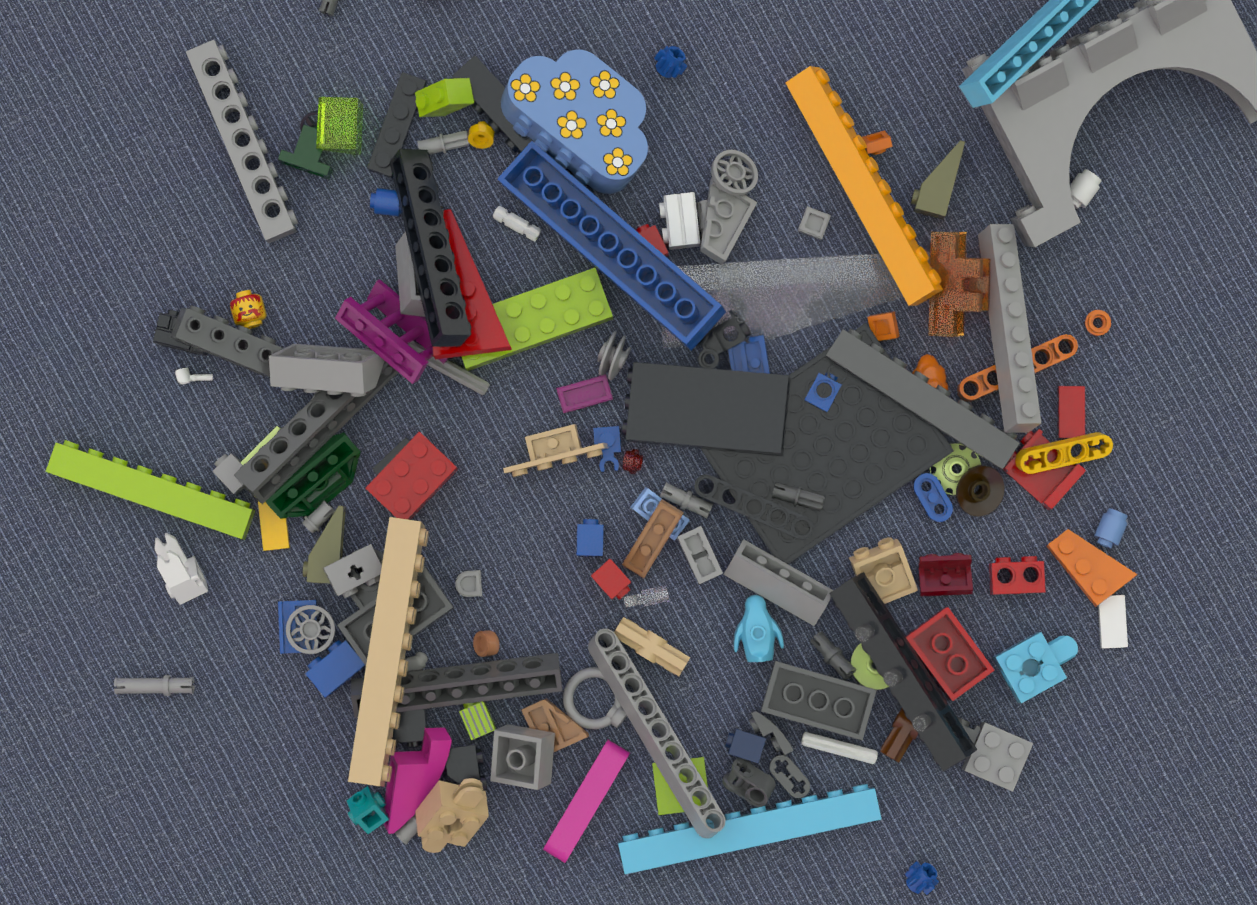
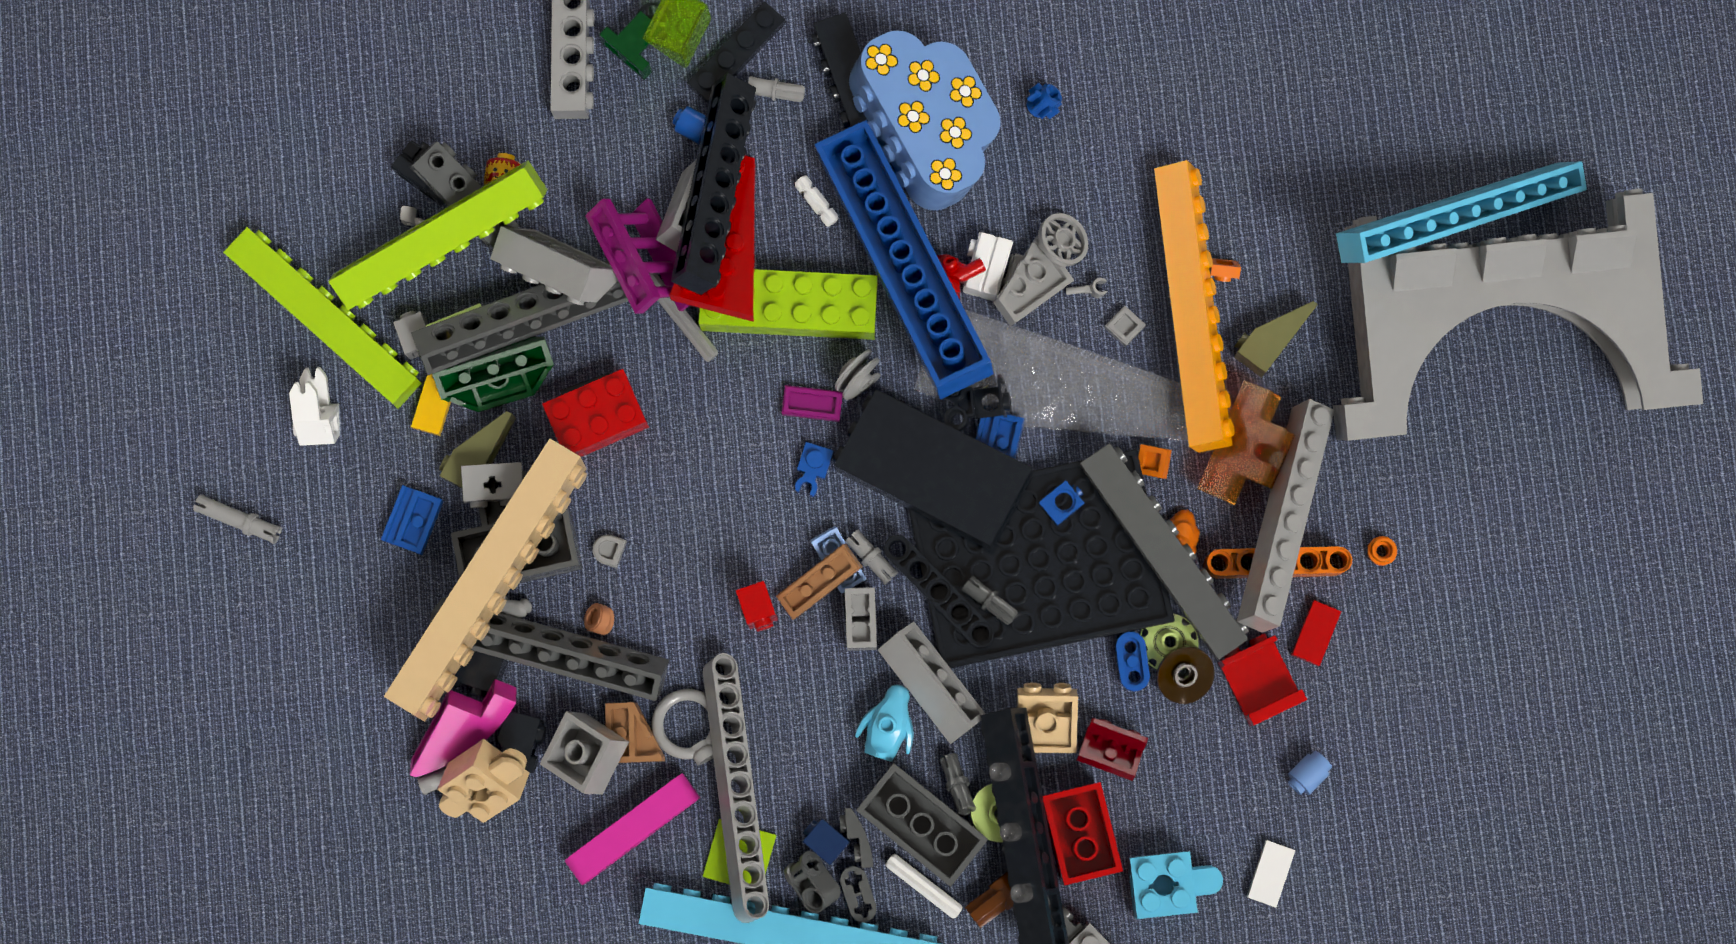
camera: 20 degrees right, 5 degrees down
light grey wheel [286,605,335,654] -> none
light grey pin [302,501,335,533] -> none
blue brick [305,640,365,698] -> none
teal brick [347,786,389,834] -> none
lime brick [415,78,474,117] -> none
lime brick [459,701,496,740] -> none
yellow tile [468,121,495,149] -> none
tan bracket [503,424,608,477] -> none
blue brick [577,519,604,557] -> none
tan piece [614,617,690,676] -> none
clear red plate [623,449,643,475] -> none
clear bar [623,585,670,608] -> none
red brick [989,556,1045,595] -> none
yellow beam [1015,432,1113,474] -> none
orange wing [1046,529,1138,607] -> none
white brick [1070,169,1101,209] -> none
none -> lime brick [328,160,548,310]
none -> red arm [941,256,986,282]
none -> light grey hand [1066,278,1108,298]

